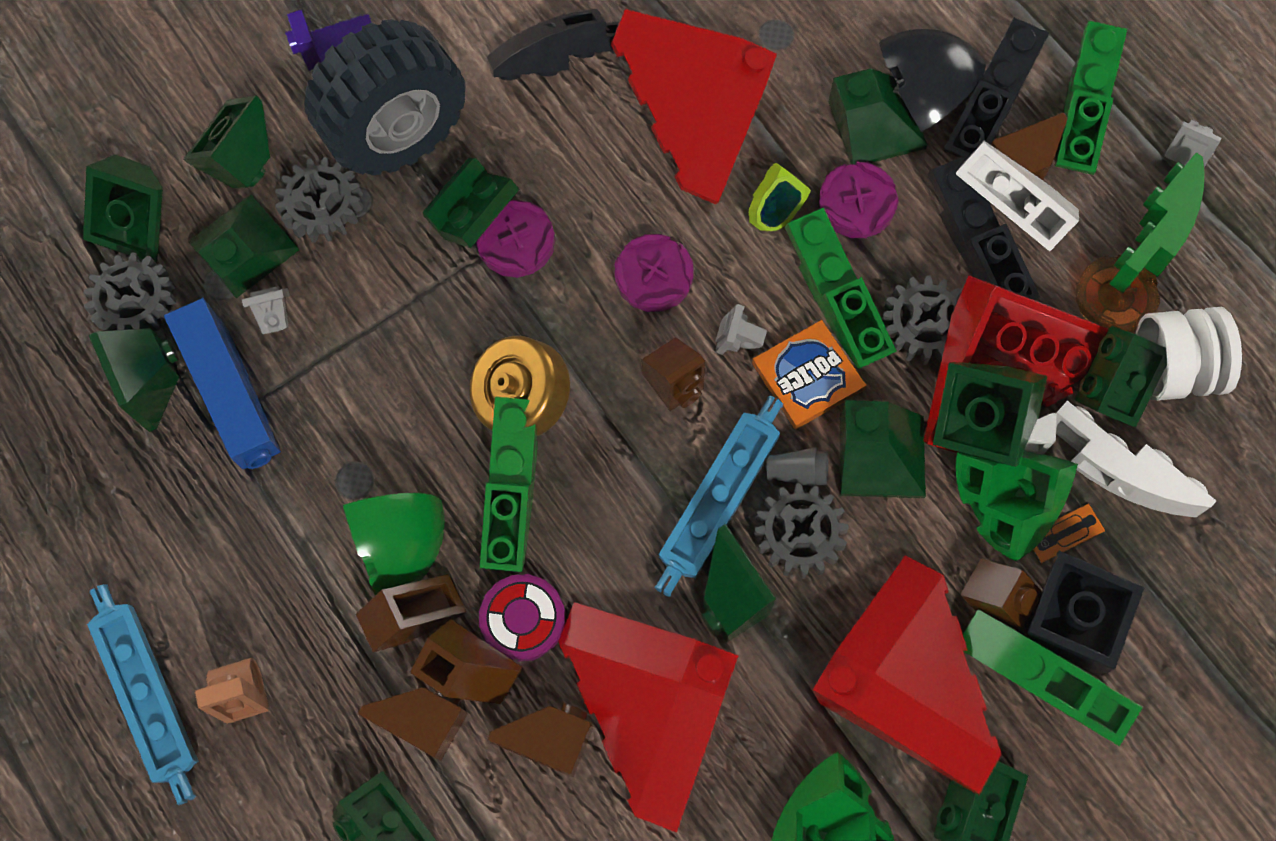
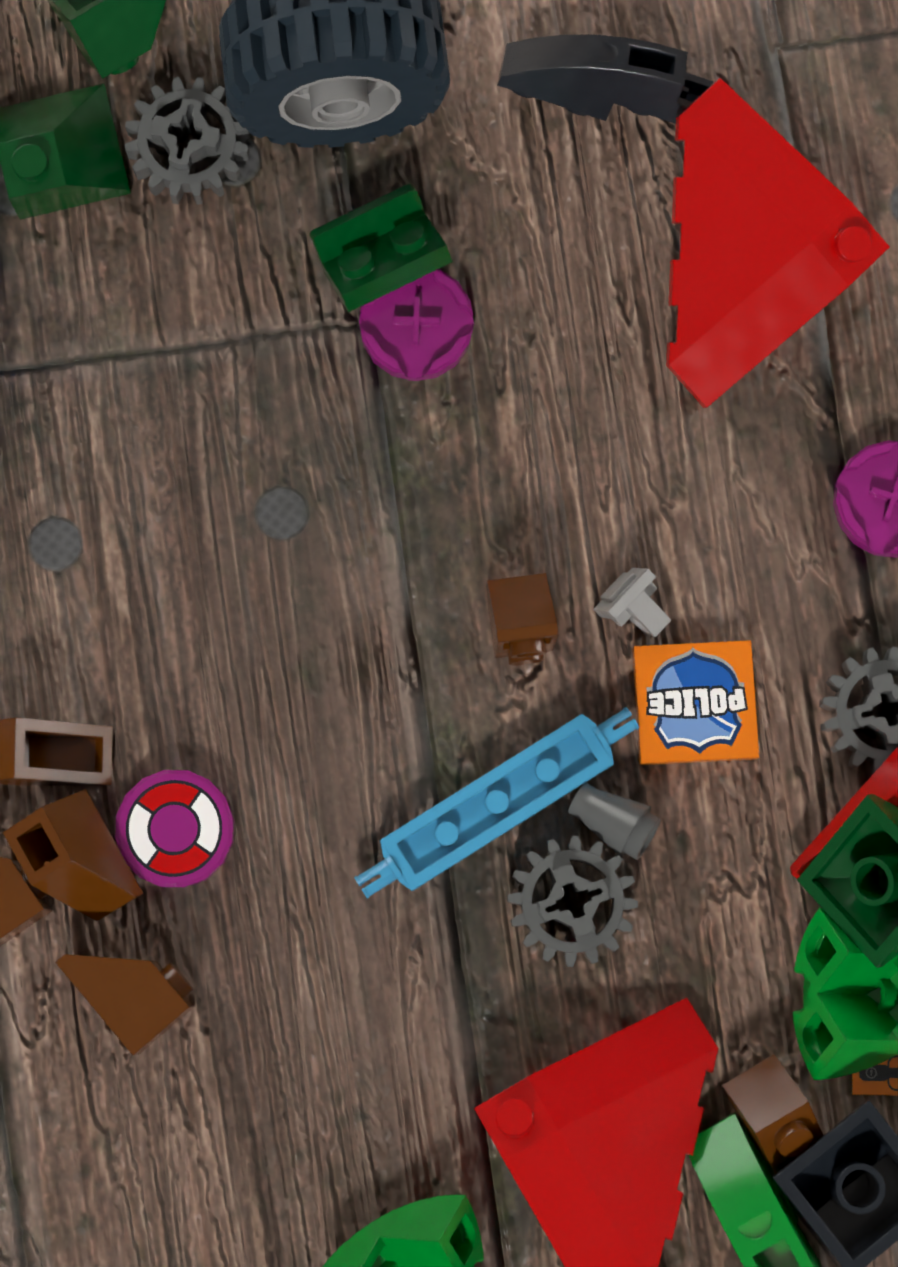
camera: 20 degrees right, 10 degrees up
light grey brick [241,286,290,334] -> none
green brick [343,493,445,595] -> none
pearl gold wheel [470,336,570,436] -> none
green slope [480,396,538,572] -> none
red slope [558,602,739,833] -> none
magenta tile [615,234,694,312] -> none
dark green slope [701,525,776,642] -> none
rock [748,162,811,231] -> none
green slope [785,207,897,369] -> none
dark green slope [840,400,926,498] -> none

